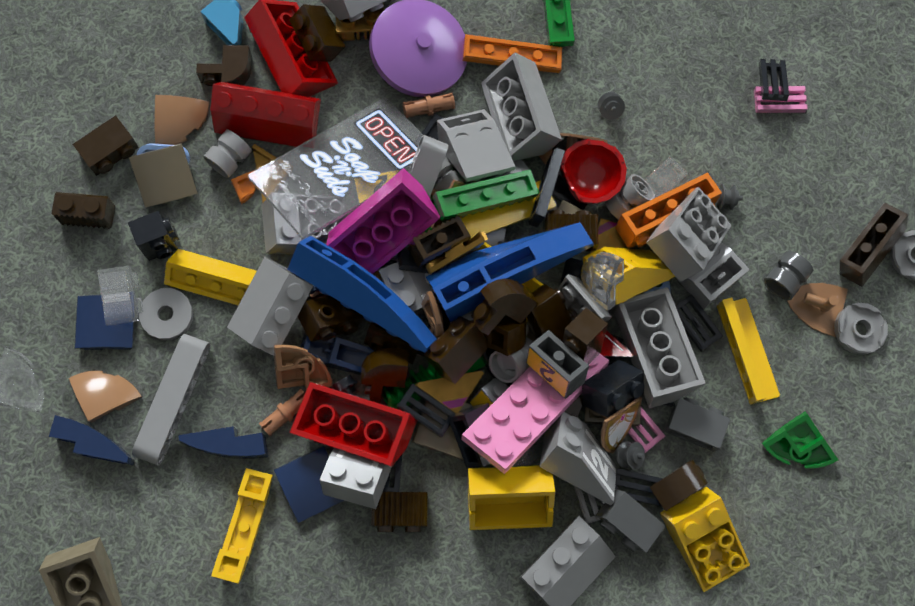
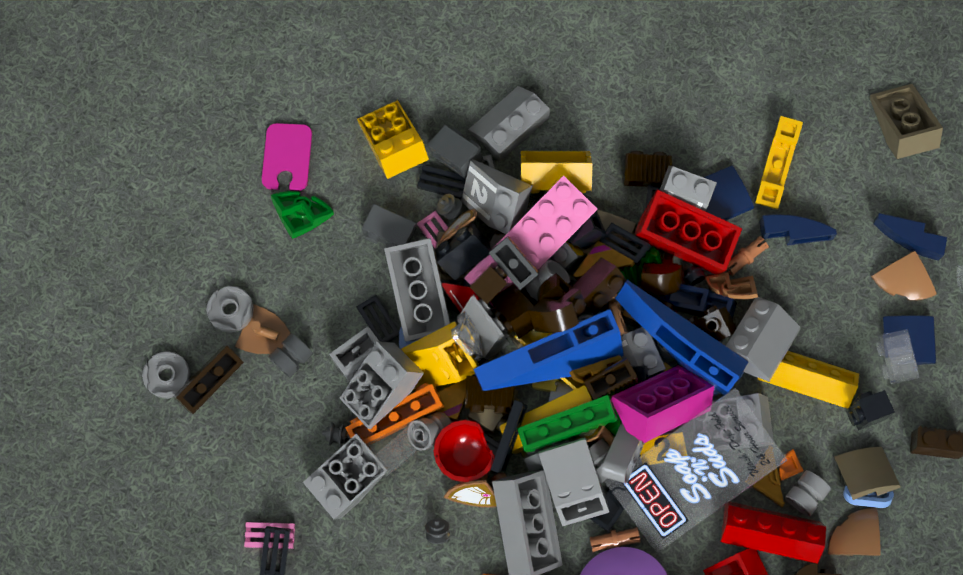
camera: 170 degrees left, 0 degrees up
dark brown piece [72,115,139,176] -> none
light grey beam [132,334,211,466] -> none
light grey tile [139,288,193,341] -> none
dark brown brick [650,460,708,511] -> none
yellow panel [717,297,780,405] -> none
none -> dark pink piece [262,123,312,191]
none -> light grey slope [303,434,388,519]

